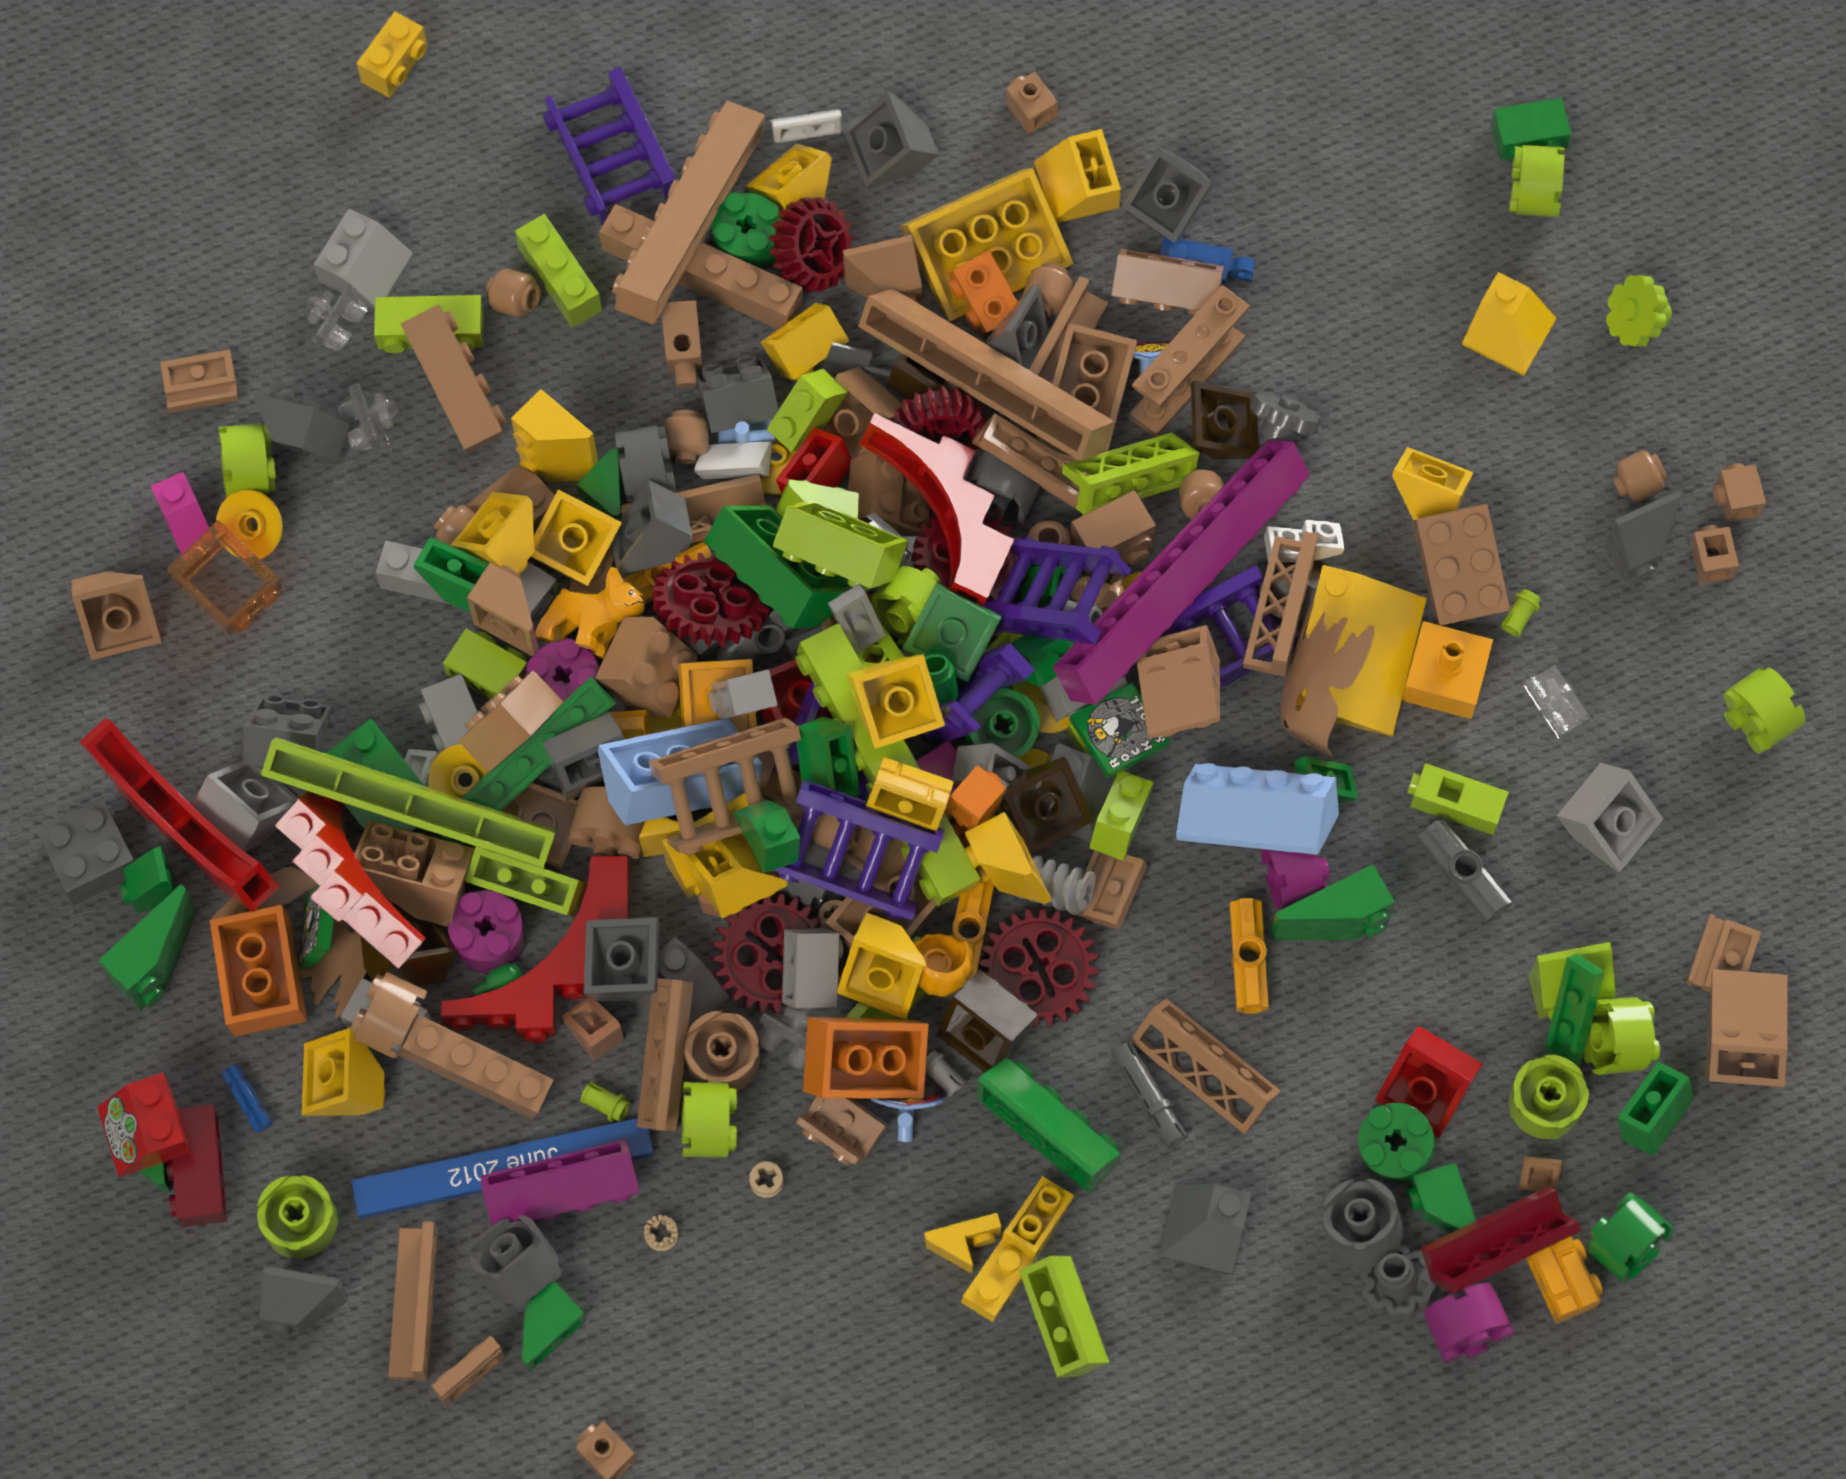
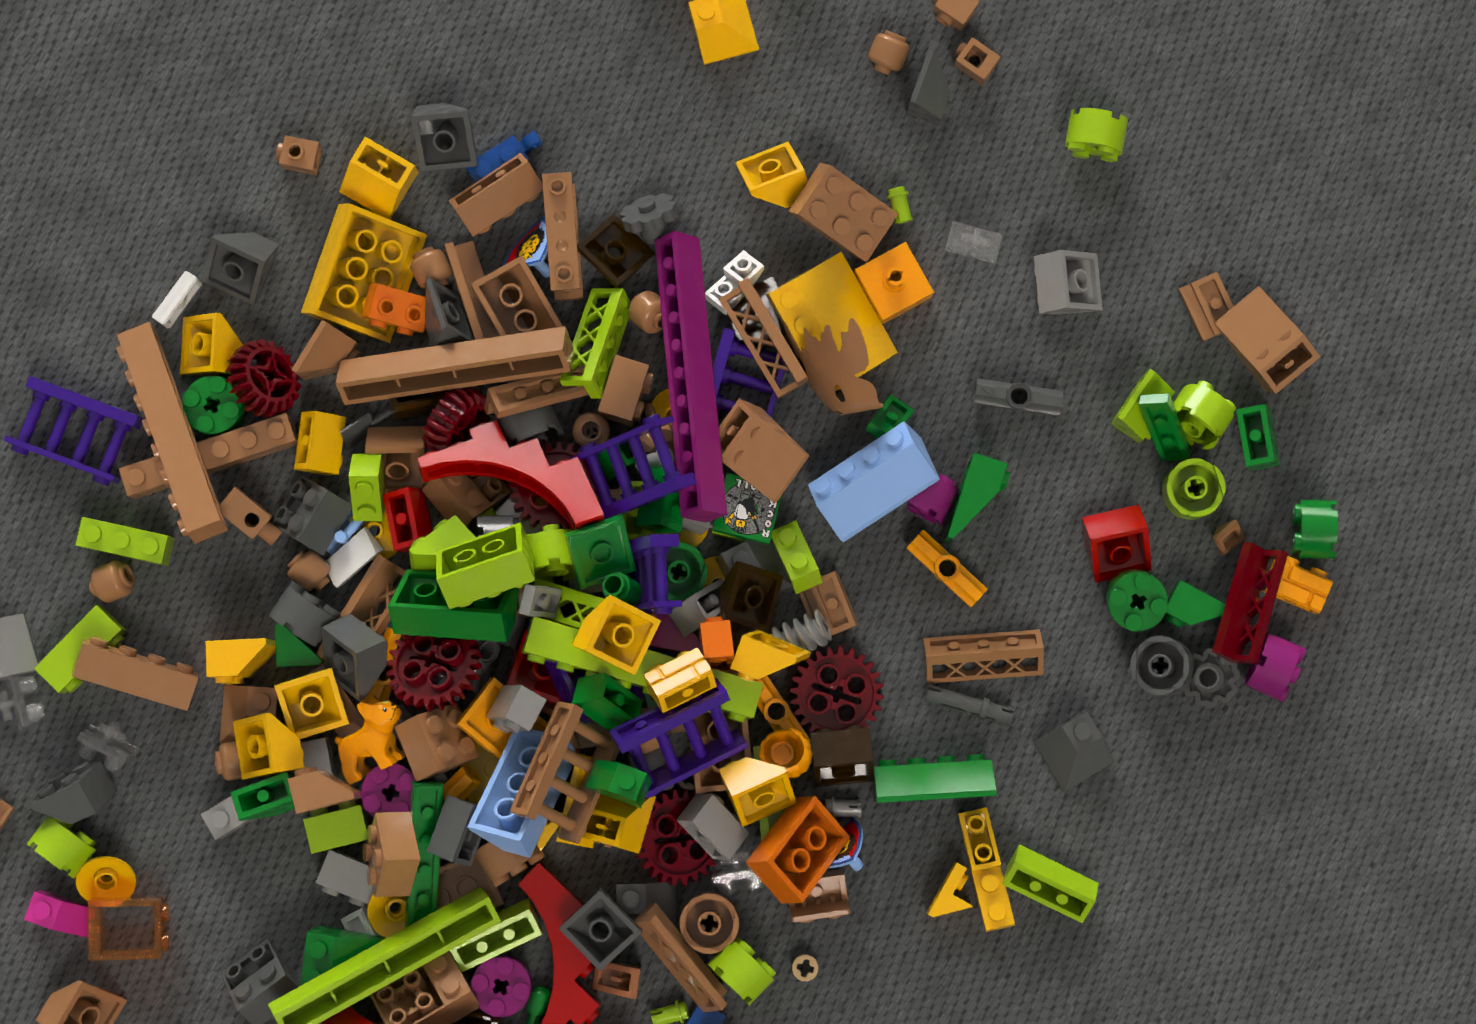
camera: 45 degrees left, 15 degrees up
lime brick [1407,763,1509,835] -> none

